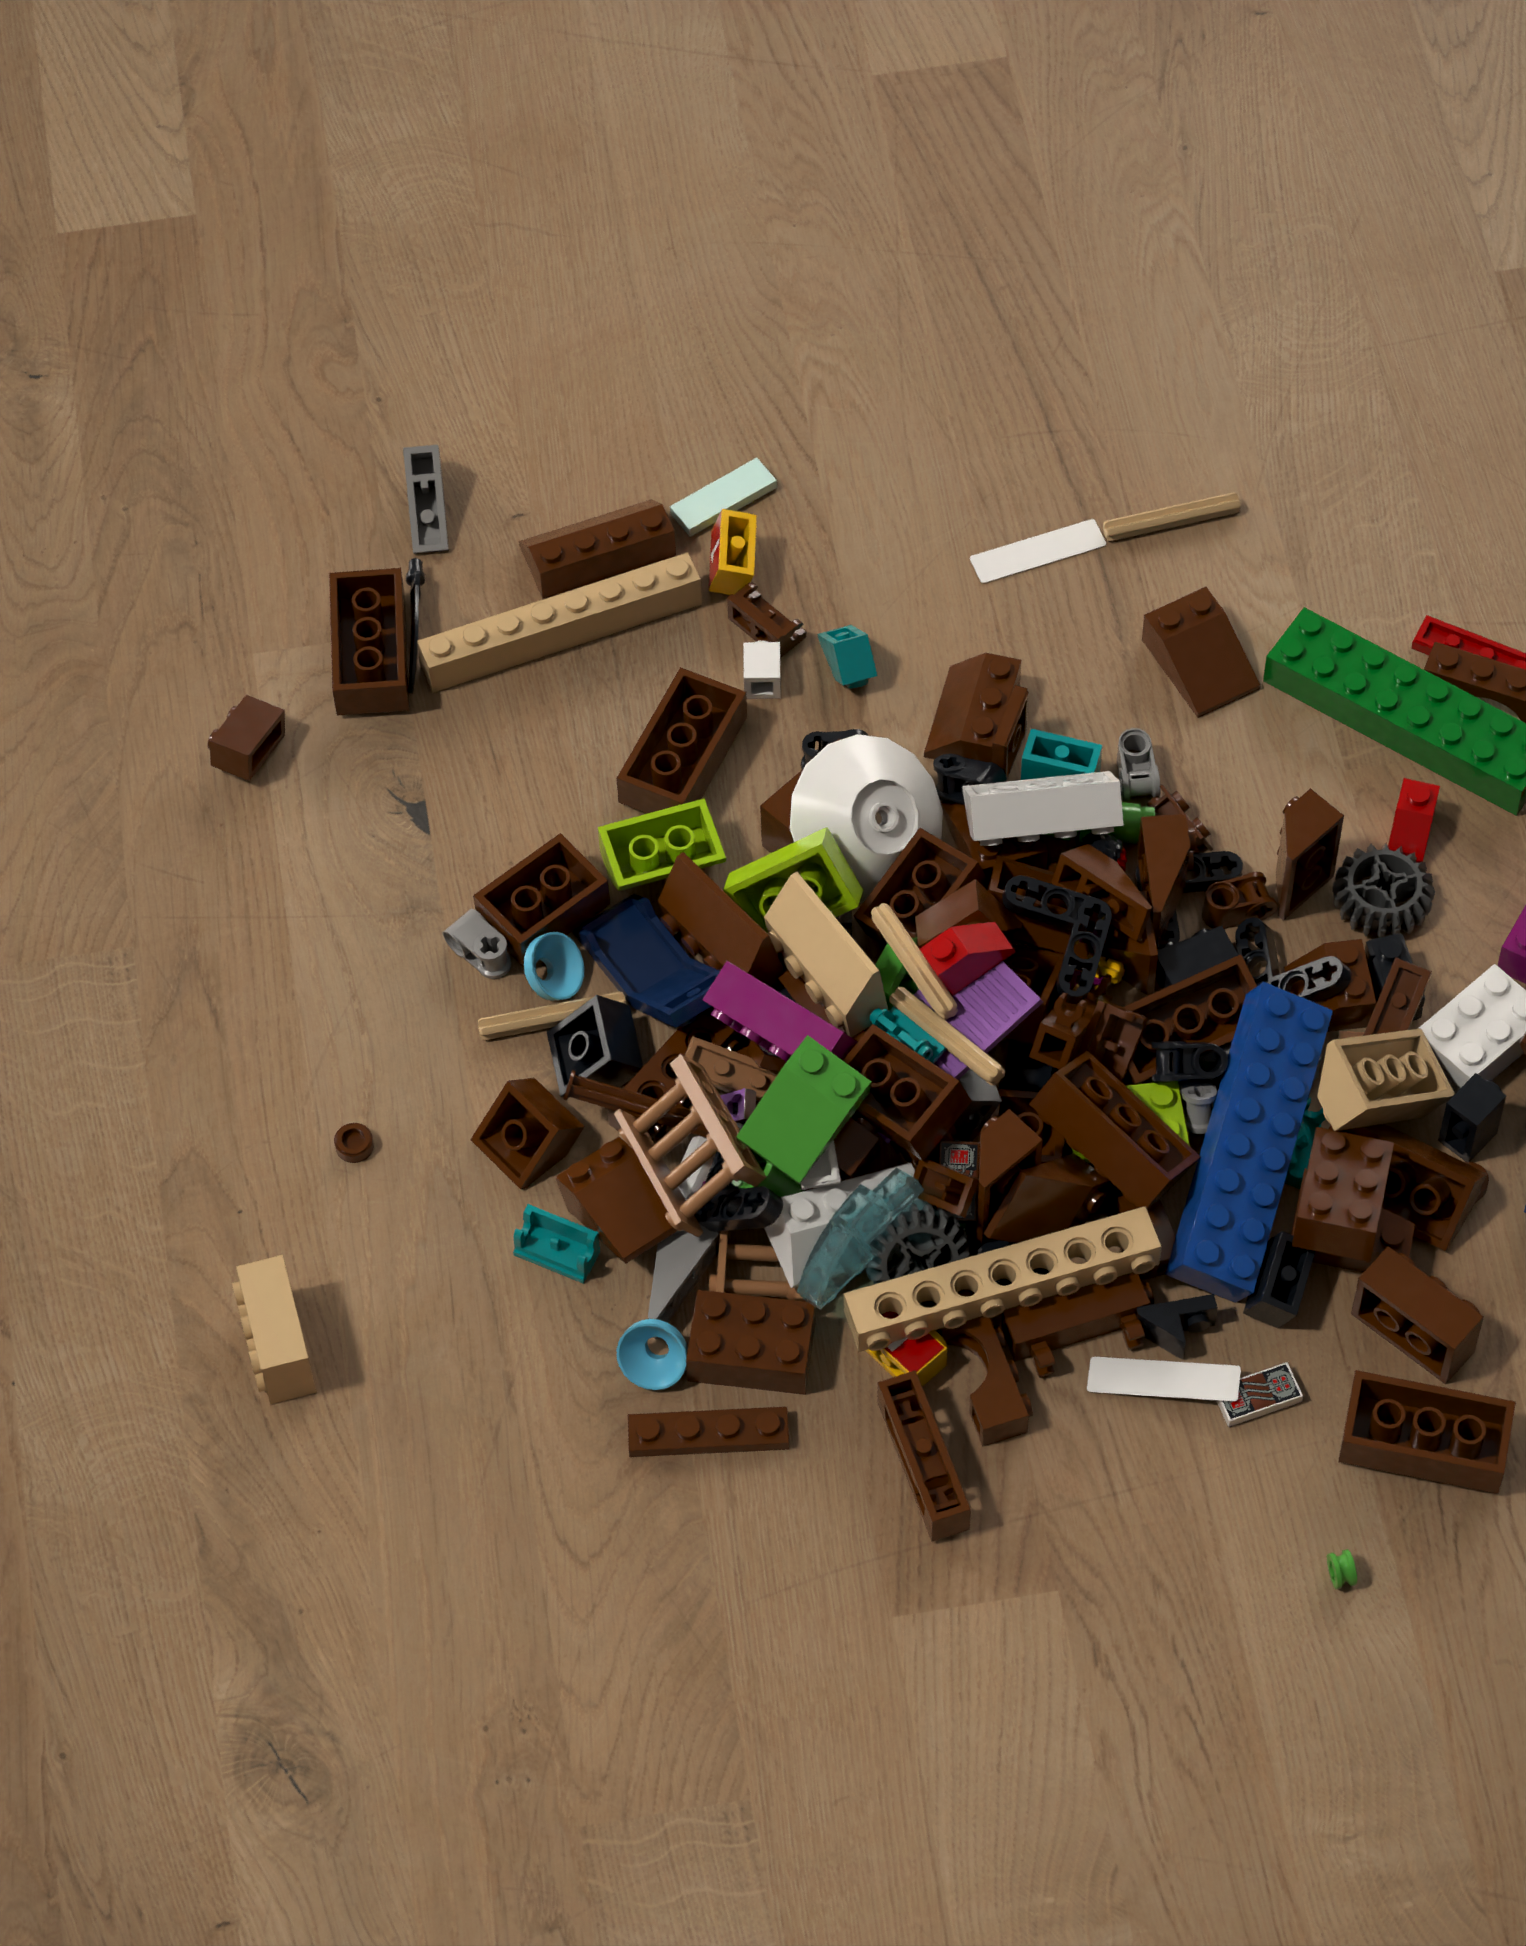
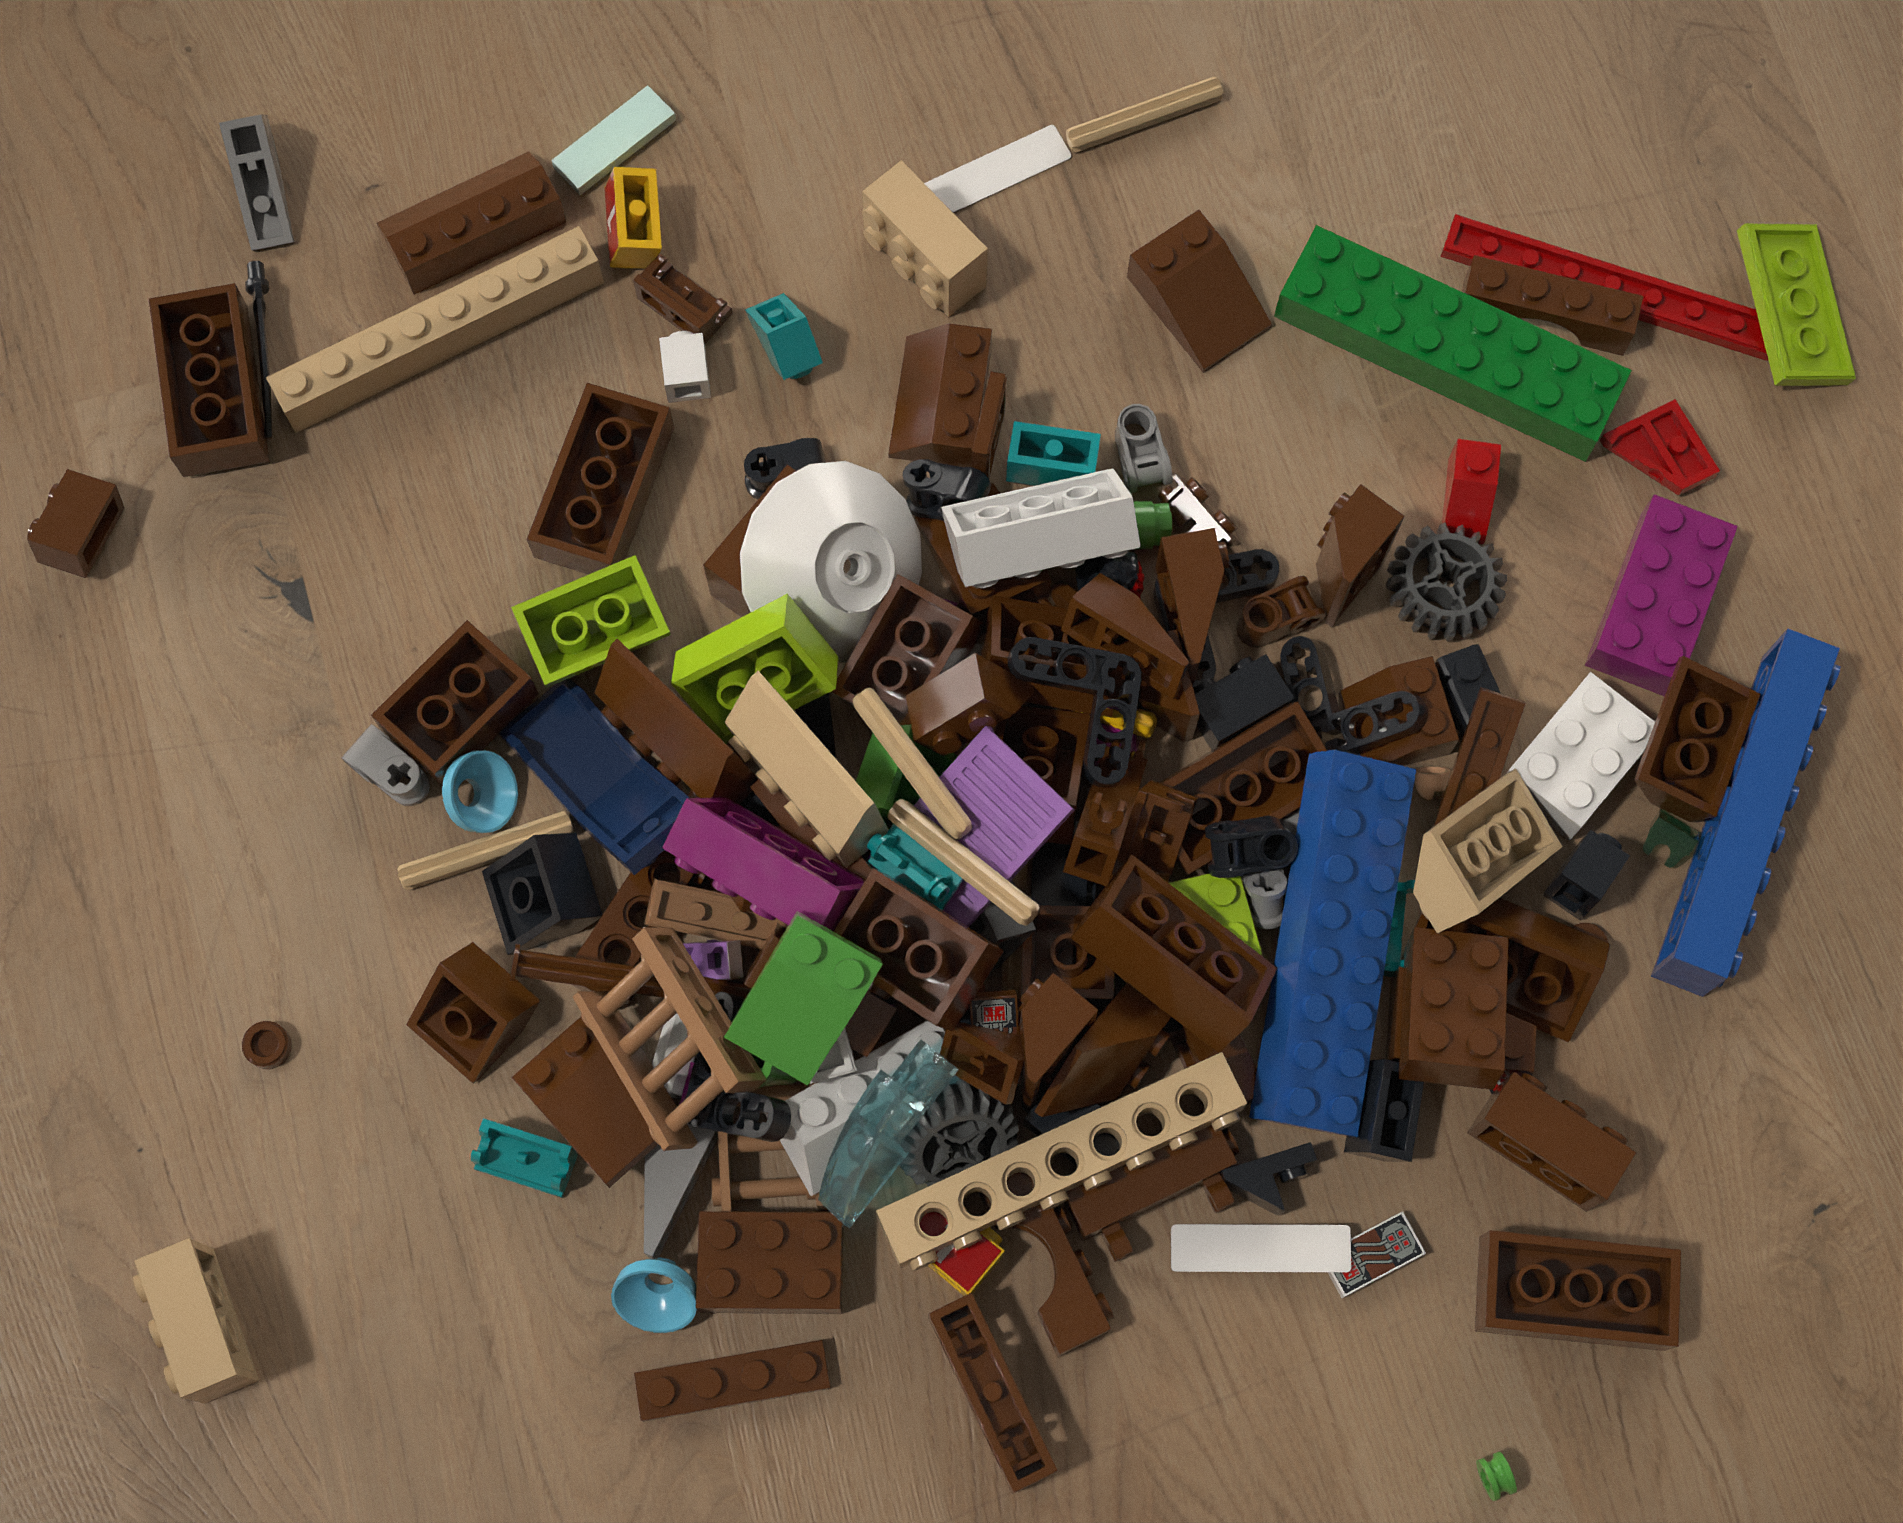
camera: 10 degrees left, 15 degrees up
red slope [919,922,1016,996] -> none
none -> tan brick [862,160,988,318]

